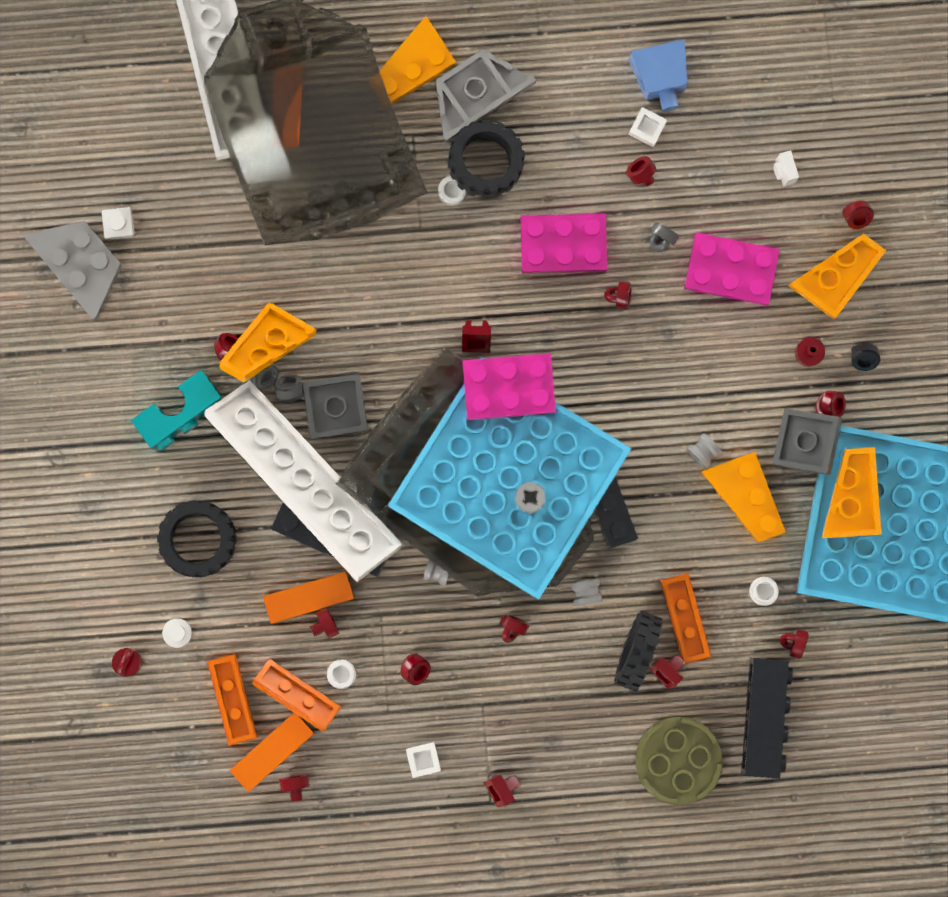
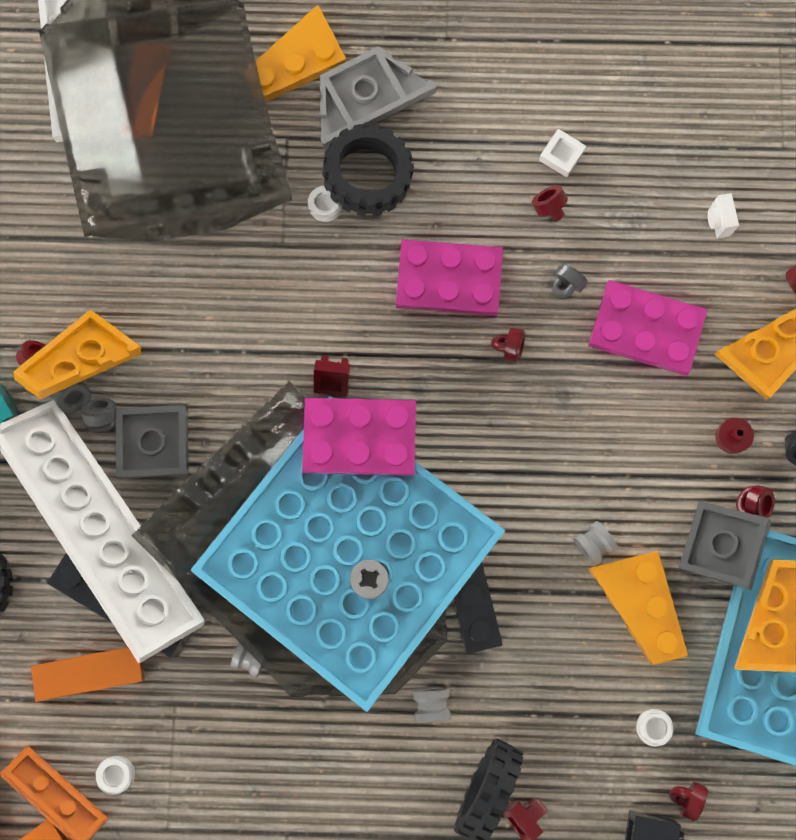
camera: 10 degrees right, 5 degrees down
dark red tile [310,608,340,639] -> none
dark red tile [400,653,431,686] -> none
dark red tile [499,614,529,643] -> none
medium blue torso [629,39,687,112] -> none
orange tile [660,573,711,664] -> none

